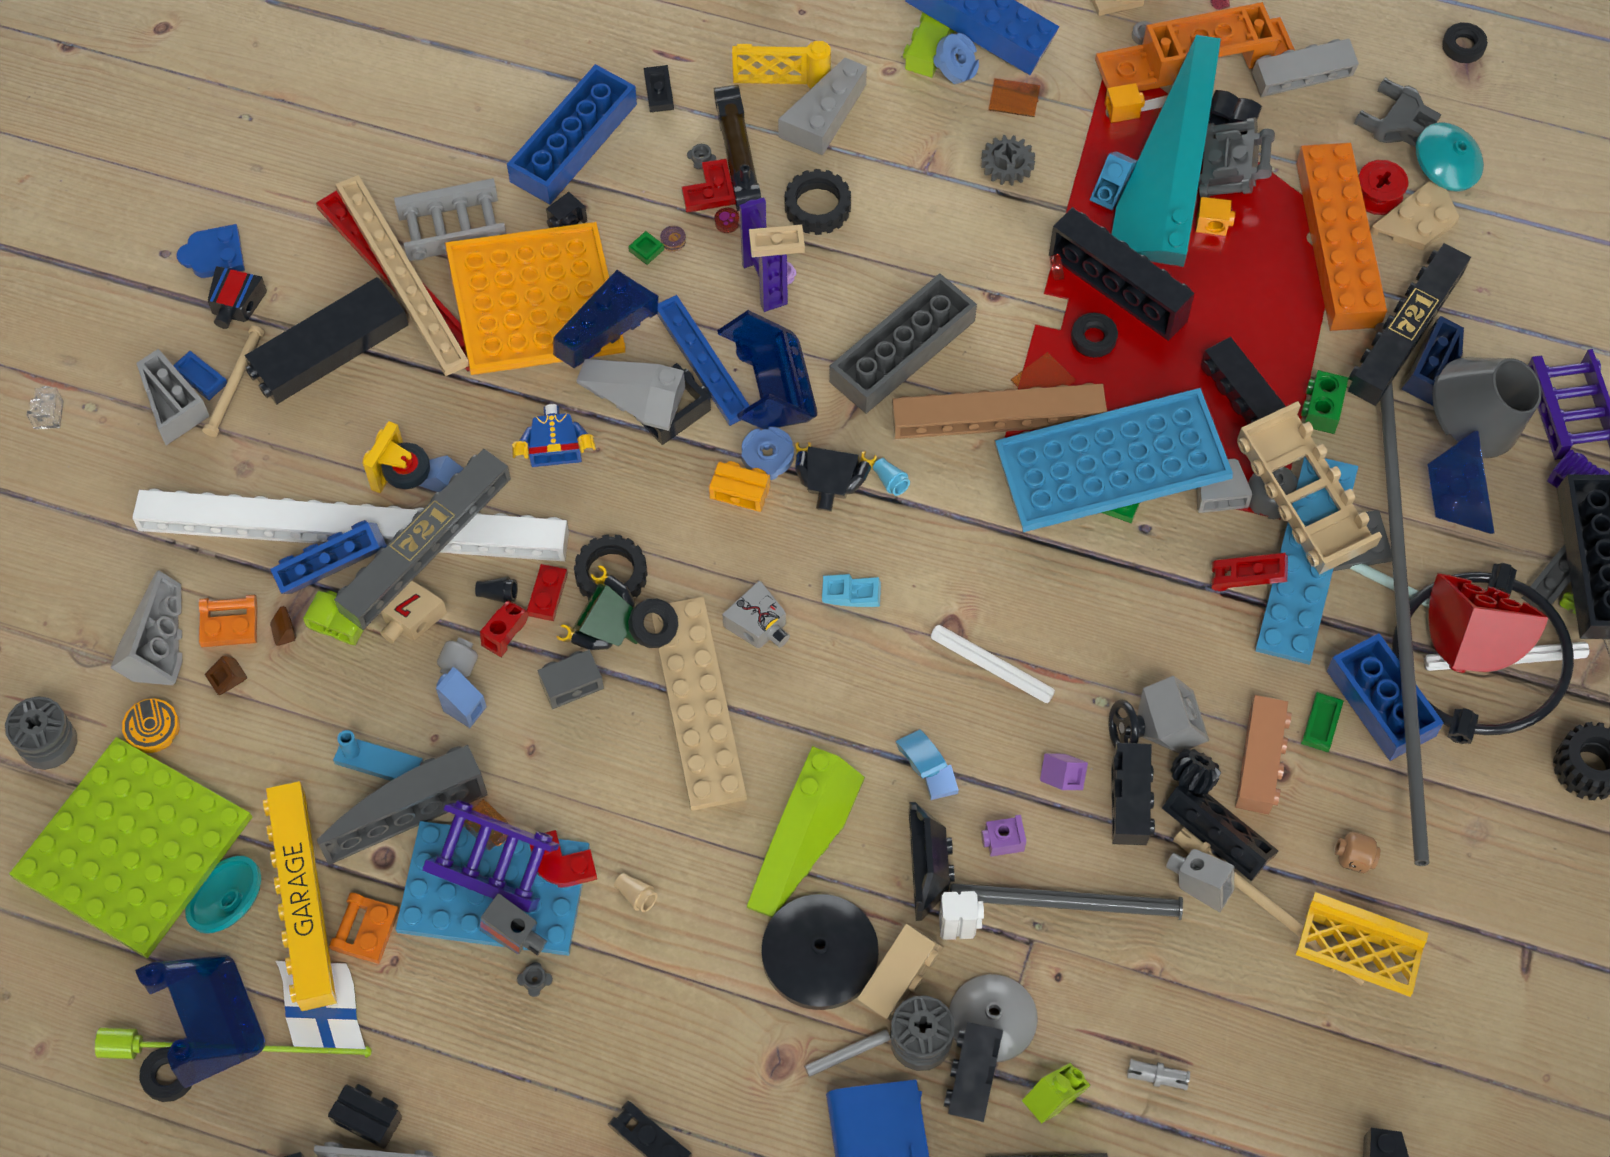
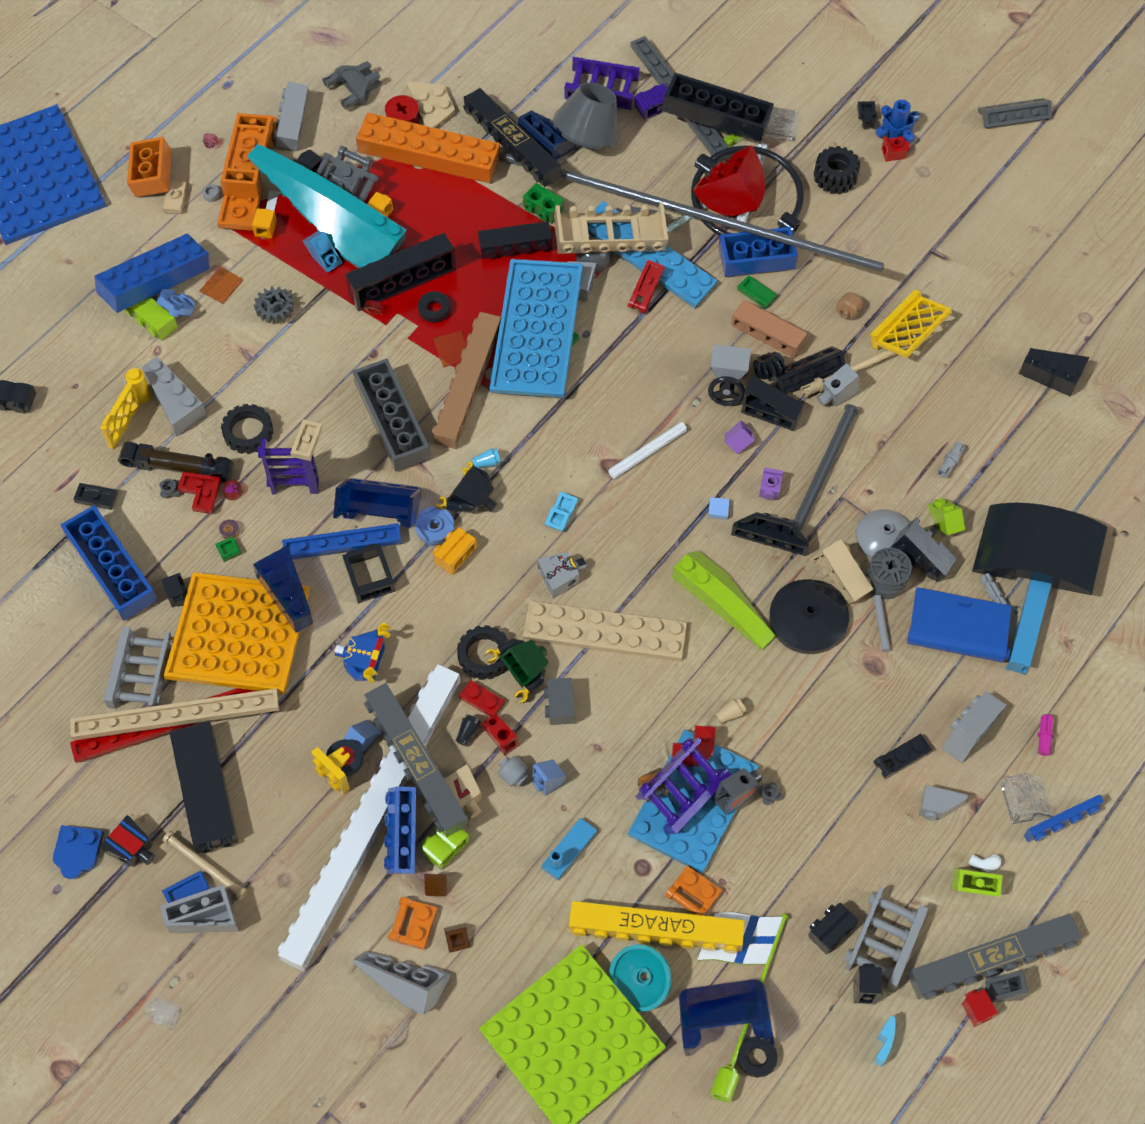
camera: 70 degrees left, 0 degrees up
dark grey wheel [5,696,78,770] -> none
tile [122,698,180,753] -> none
dark grey slope [317,745,488,865] -> none
light grey wedge [577,359,685,431] -> none
black tyre [628,598,679,648] -> none
dark azure slope [895,730,948,779] -> none
white brick [939,891,984,940] -> none
teal dish [1416,122,1484,191] -> none
clear blue wing [1427,431,1495,534] -> none
black tyre [1442,22,1488,63] -> none

